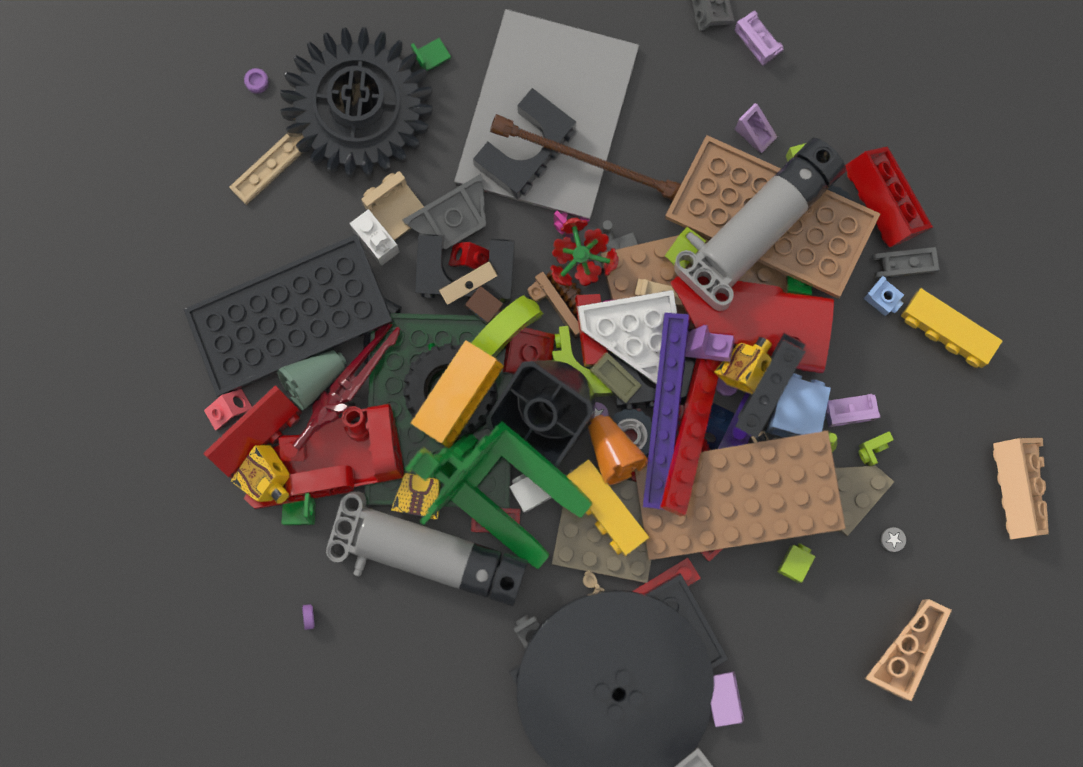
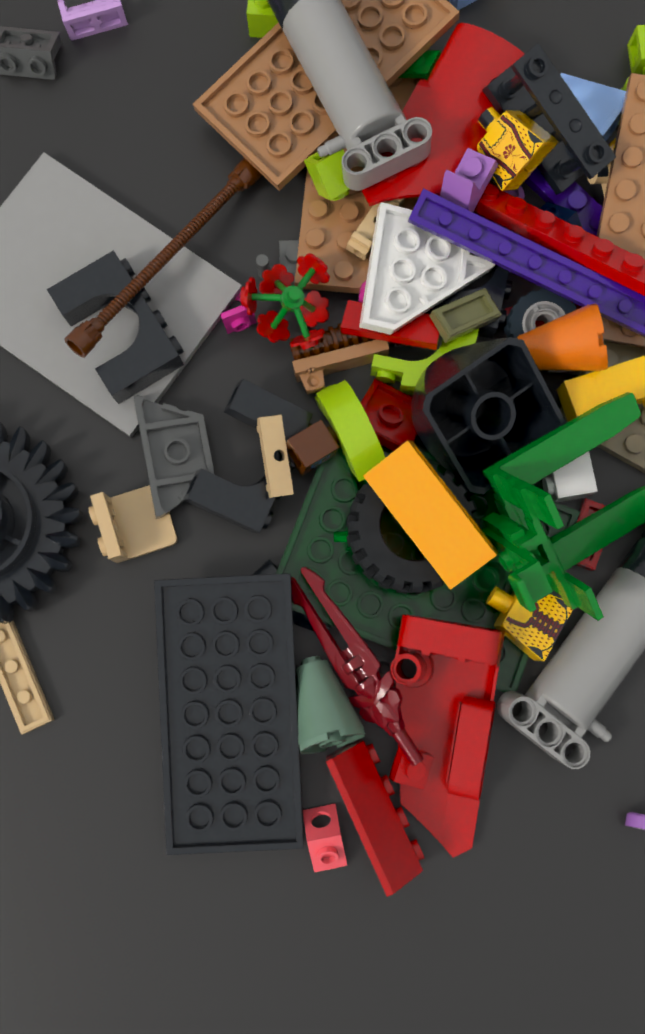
camera: 65 degrees left, 0 degrees up
torso [231,445,289,504] -> none
green bracket [281,493,316,525] -> none
white hinge [350,209,400,266] -> none
red bracket [448,242,490,270] -> none
lavender slope [735,103,777,153] -> none
lavender hinge [826,394,880,427] -> none

